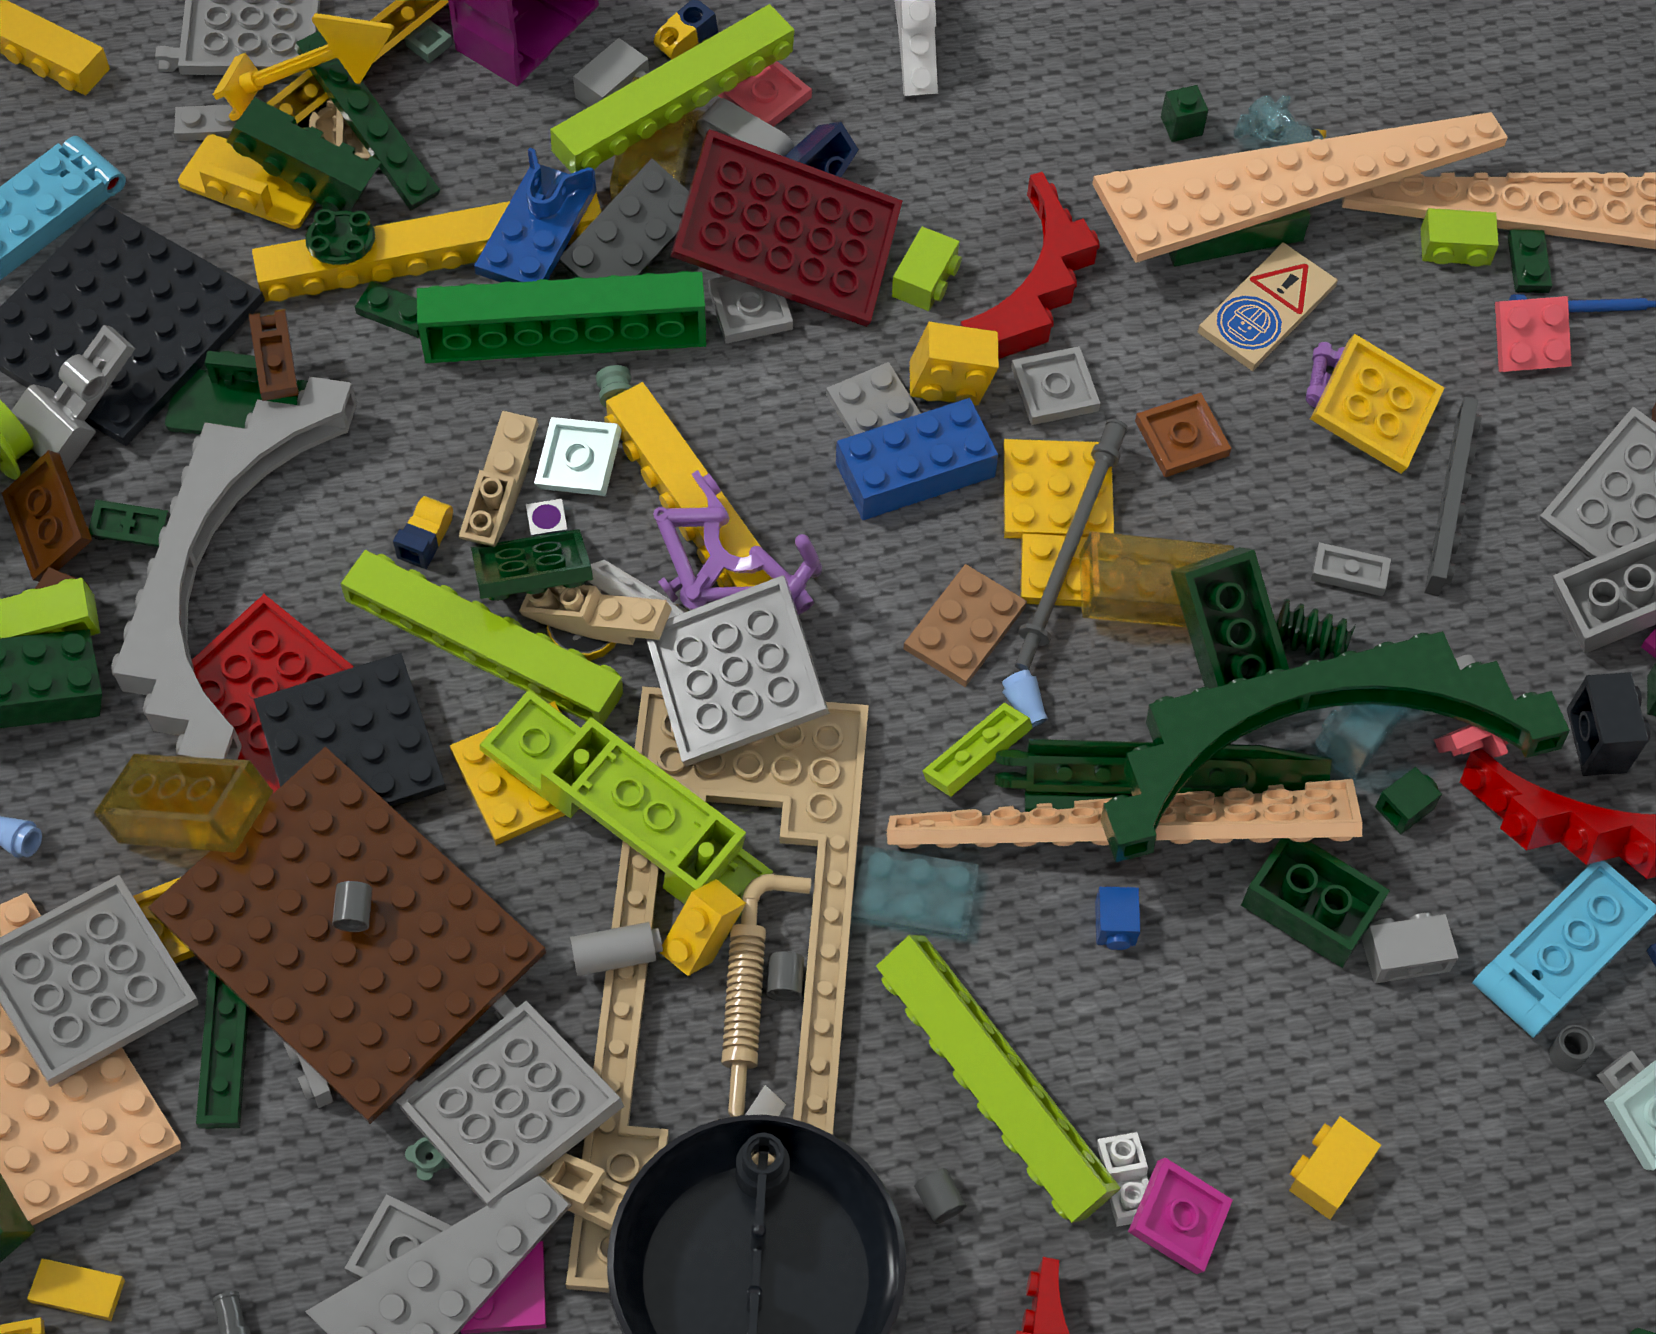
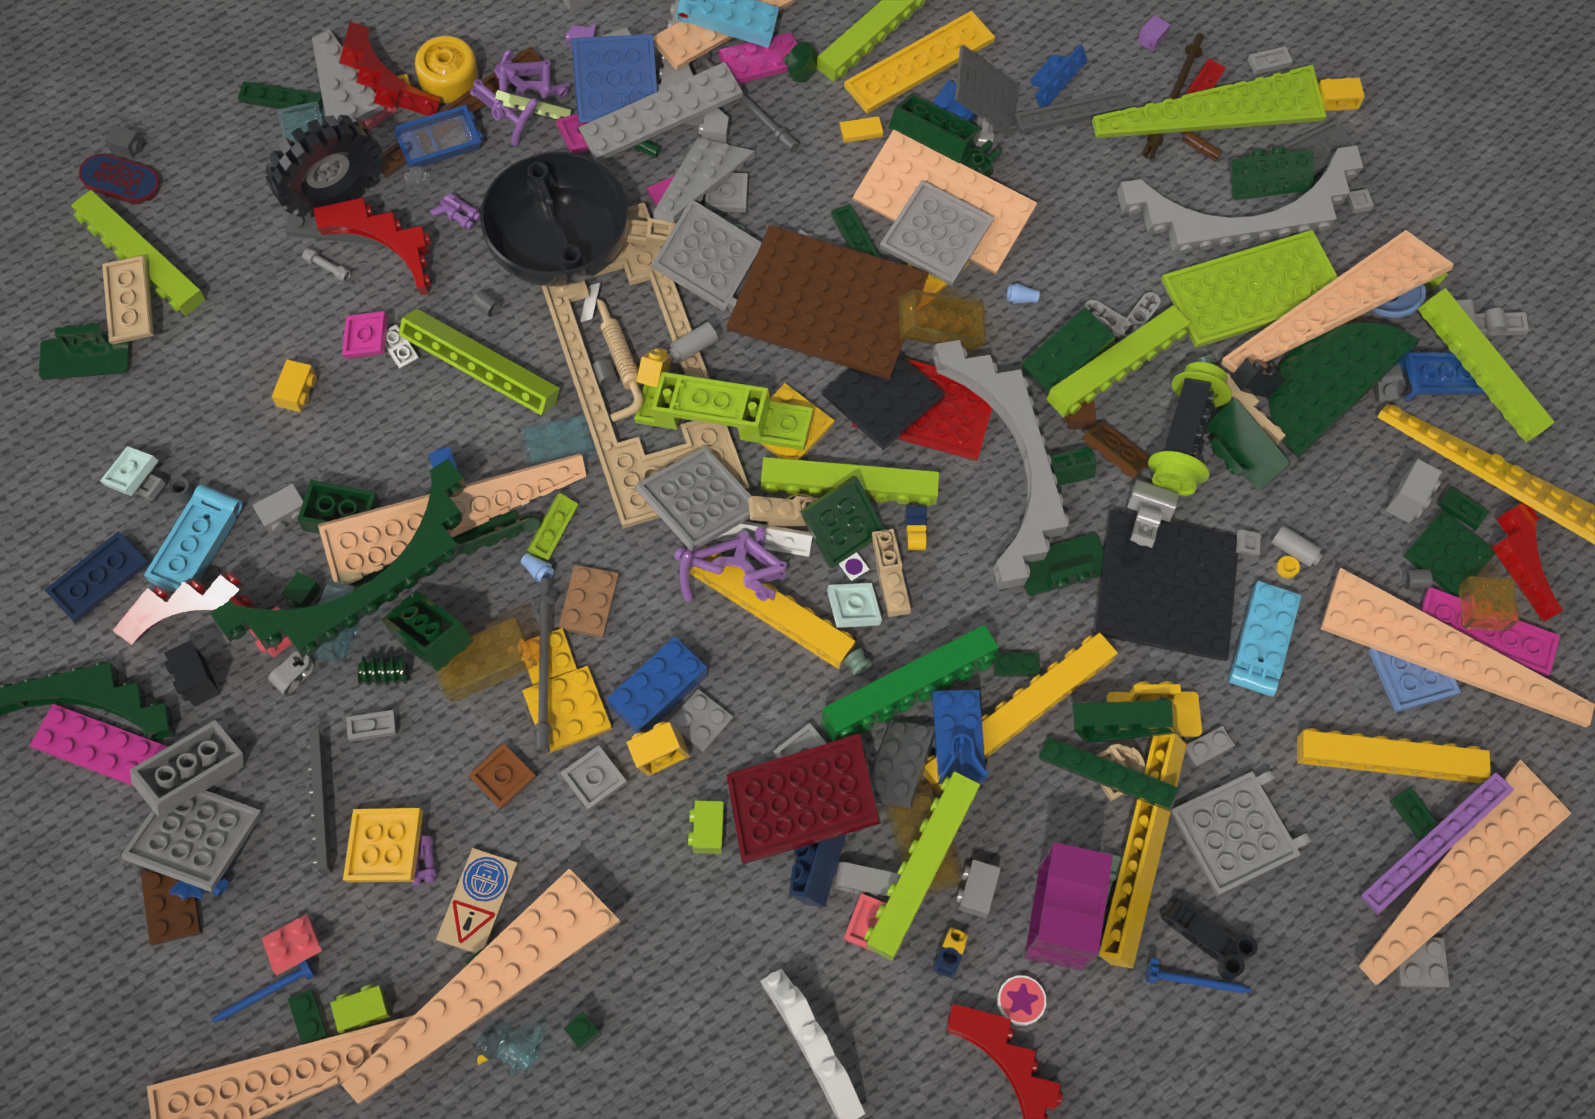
camera: 155 degrees right, 5 degrees up
yellow piece [212,13,394,121] -> none
reddish brown plate [249,309,299,401] -> none
dark green dish [305,209,375,265] -> none
dark grey beam [332,881,373,932] -> none
red arch [960,172,1100,359] -> none

